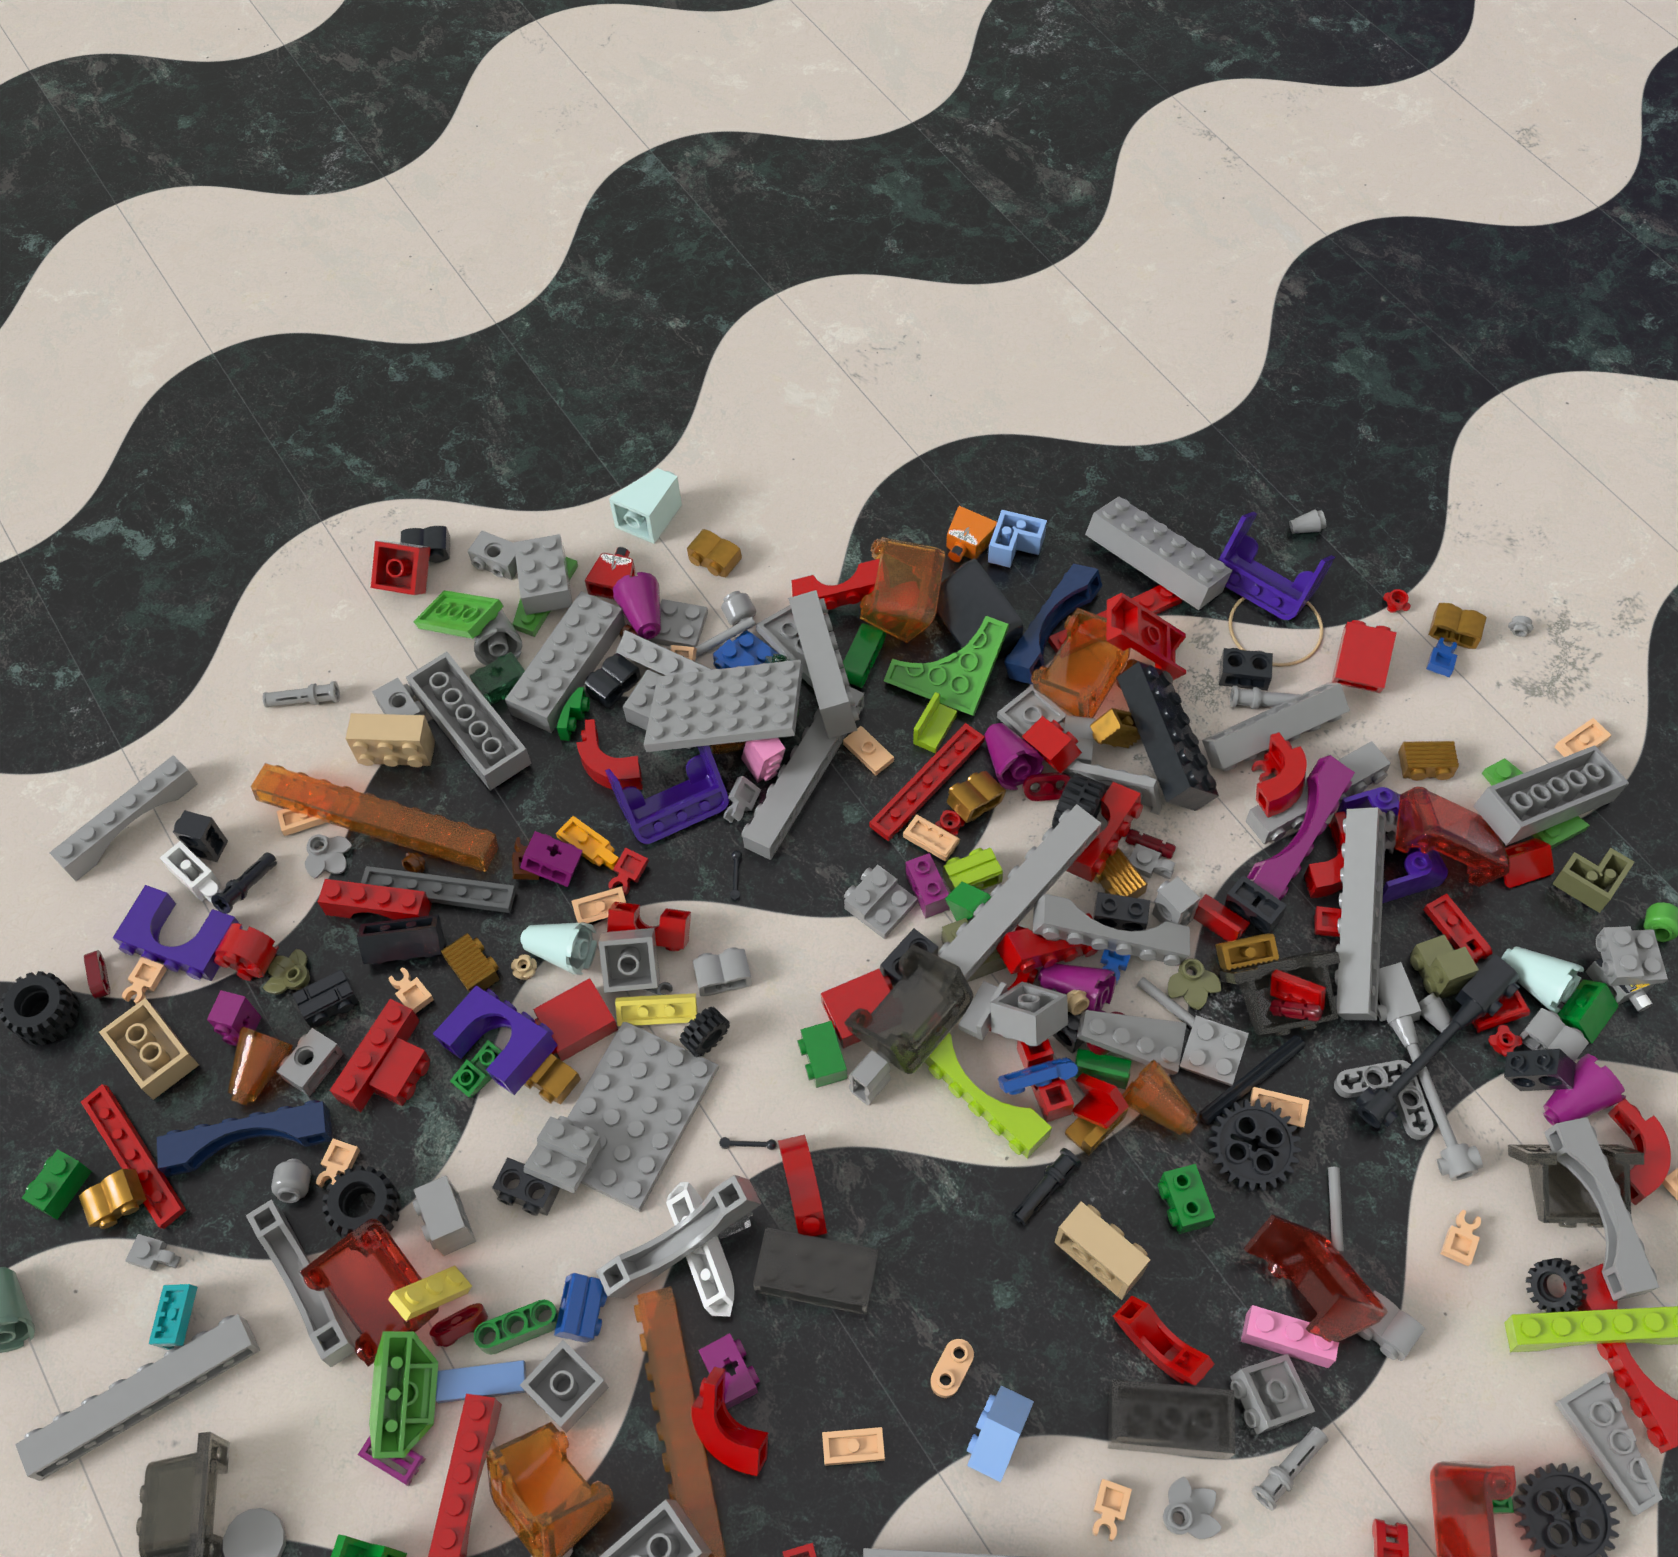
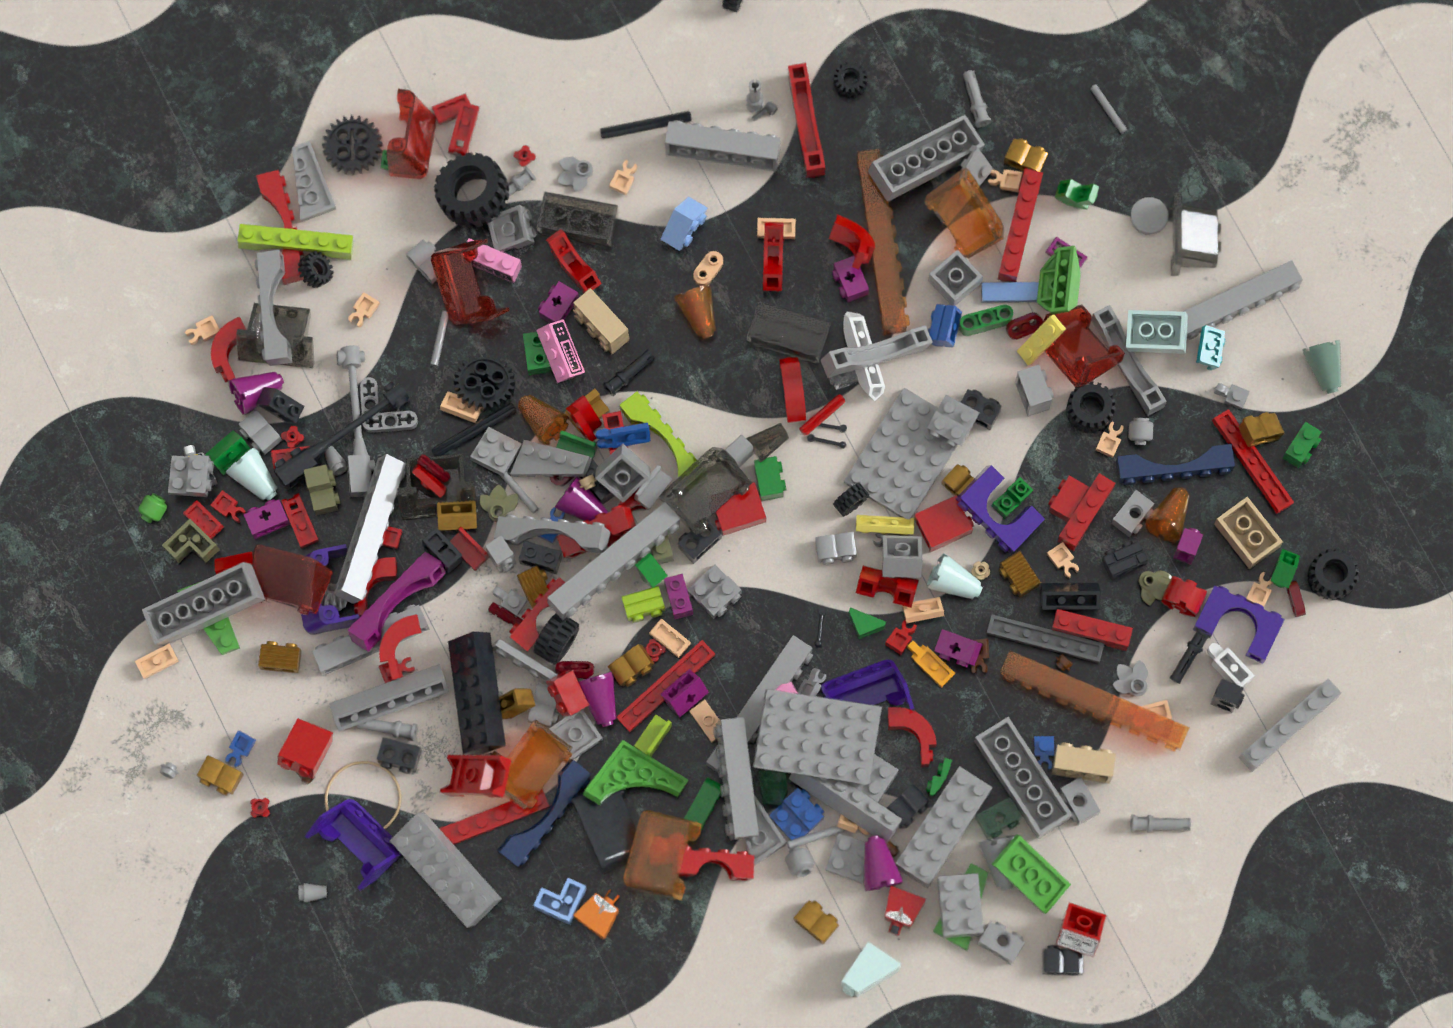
camera: 175 degrees left, 15 degrees up
none -> red plate [183,500,224,539]
none -> red plate [211,490,246,523]
none -> magenta brick [244,499,290,539]
none -> black tyre [434,152,509,228]
none -> red plate [513,145,536,167]
none -> bright pink brick [536,319,585,383]
none -> magenta brick [538,281,579,324]
none -> magenta brick [660,669,709,717]
none -> clear orange cone [674,284,716,339]
none -> clear smoke wing [746,423,789,462]
none -> red arch [763,222,784,291]
none -> red axle [799,395,846,436]
none -> black hinge [807,434,846,449]
none -> green slope [848,607,886,639]
none -> blue plate [1034,736,1054,770]
none -> light aqua brick [1126,310,1188,354]
none -> green brick [1270,549,1300,588]

